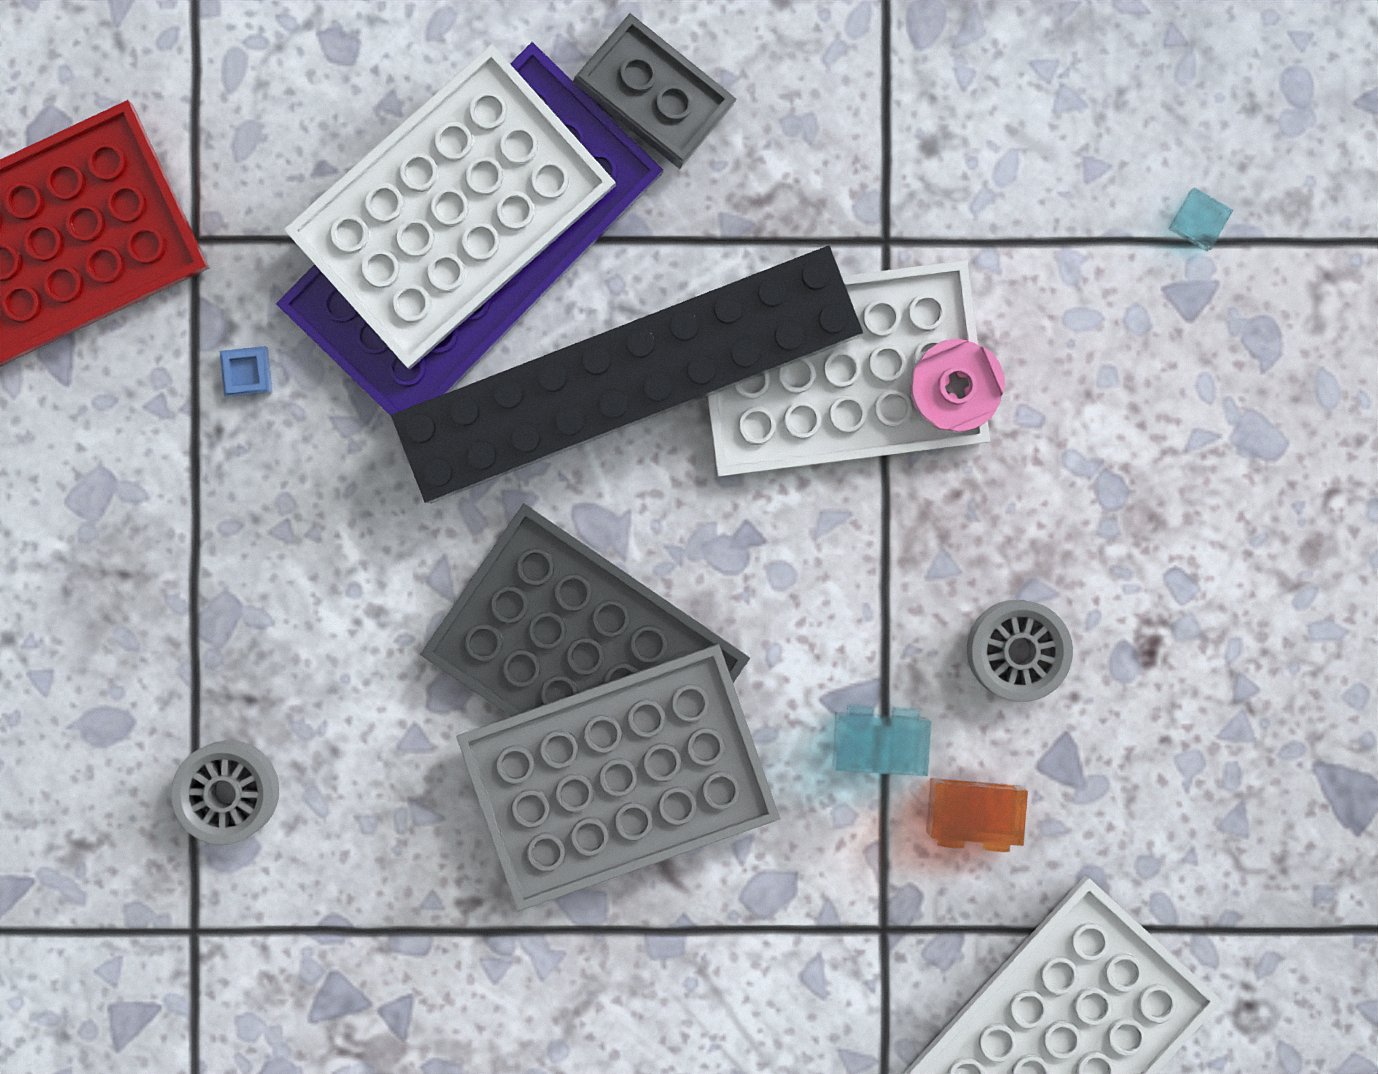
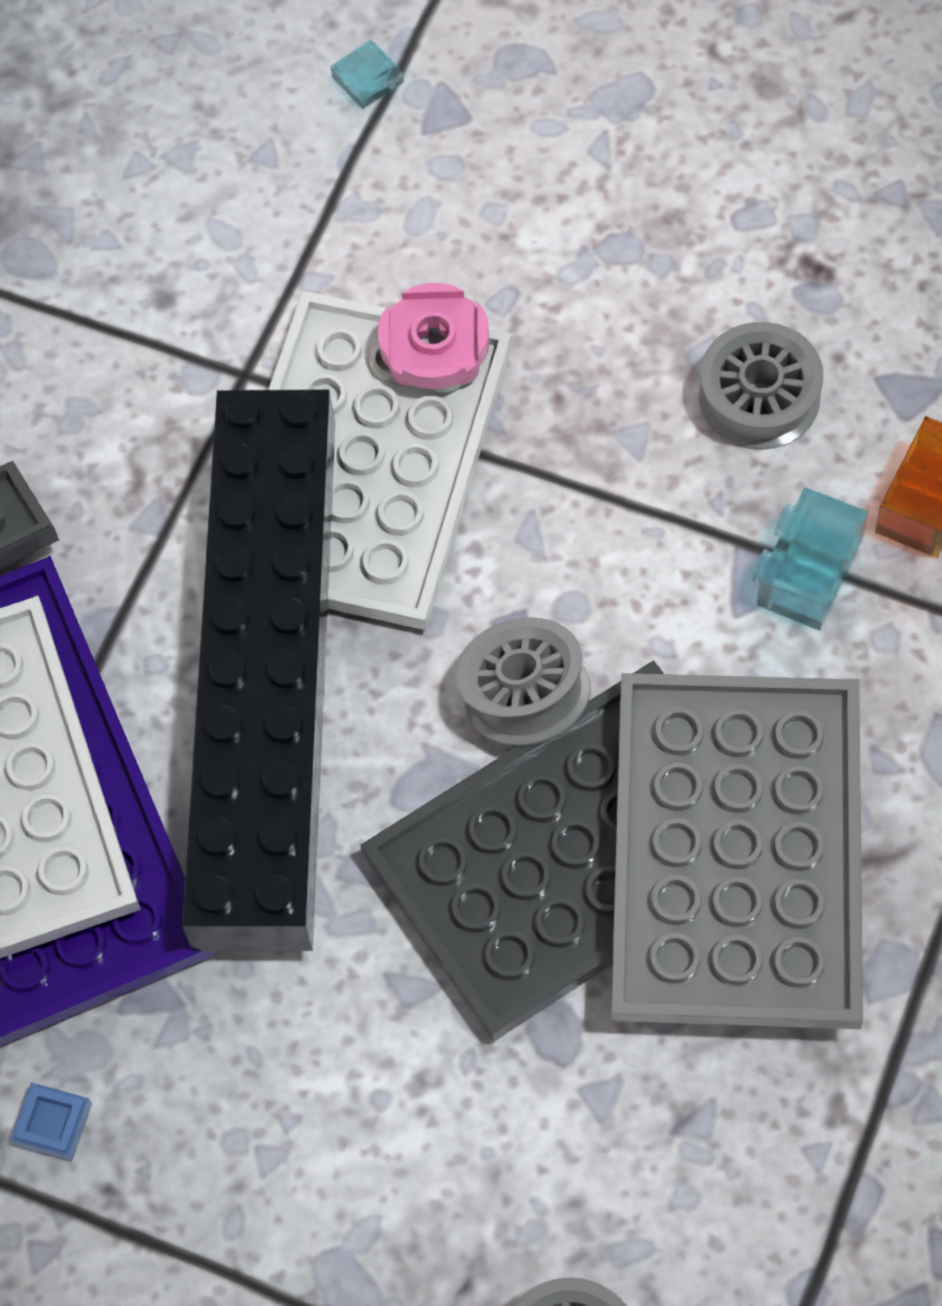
camera: 65 degrees left, 25 degrees down
none -> light grey wheel [456,617,591,746]

